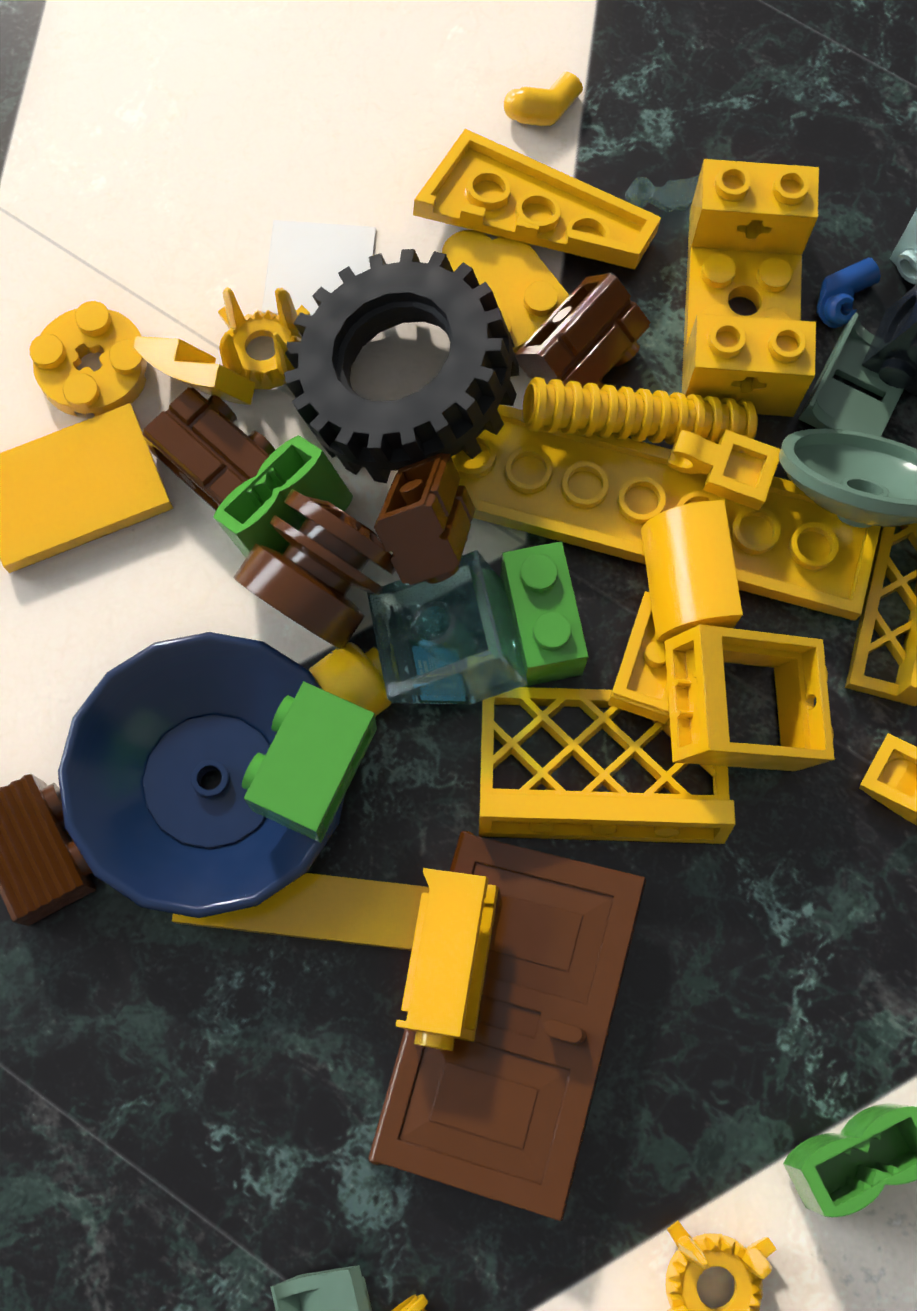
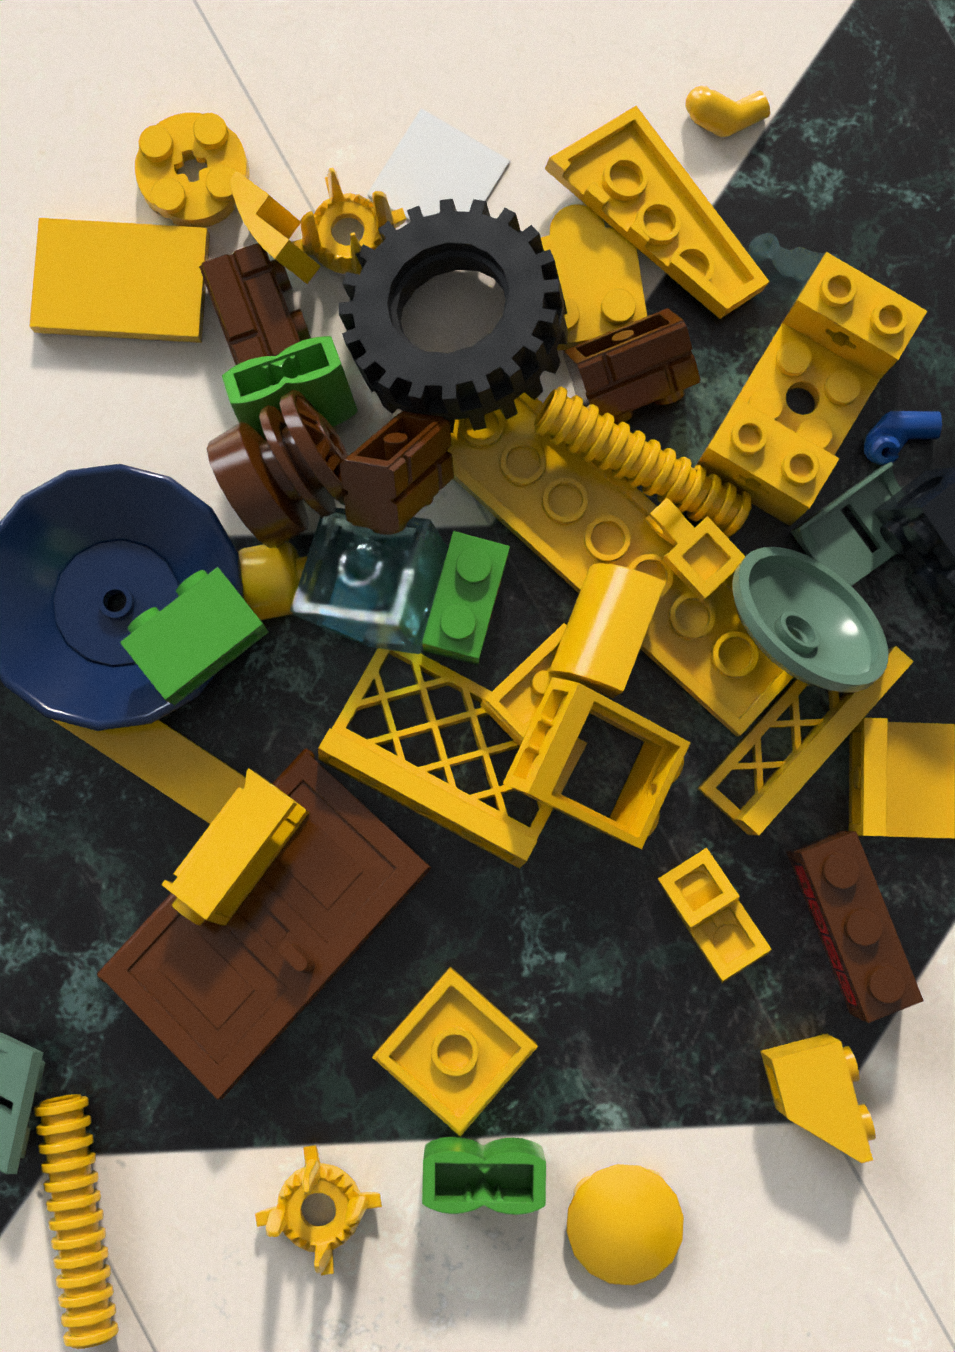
camera: 20 degrees right, 10 degrees up
none -> yellow tile [372,966,538,1137]

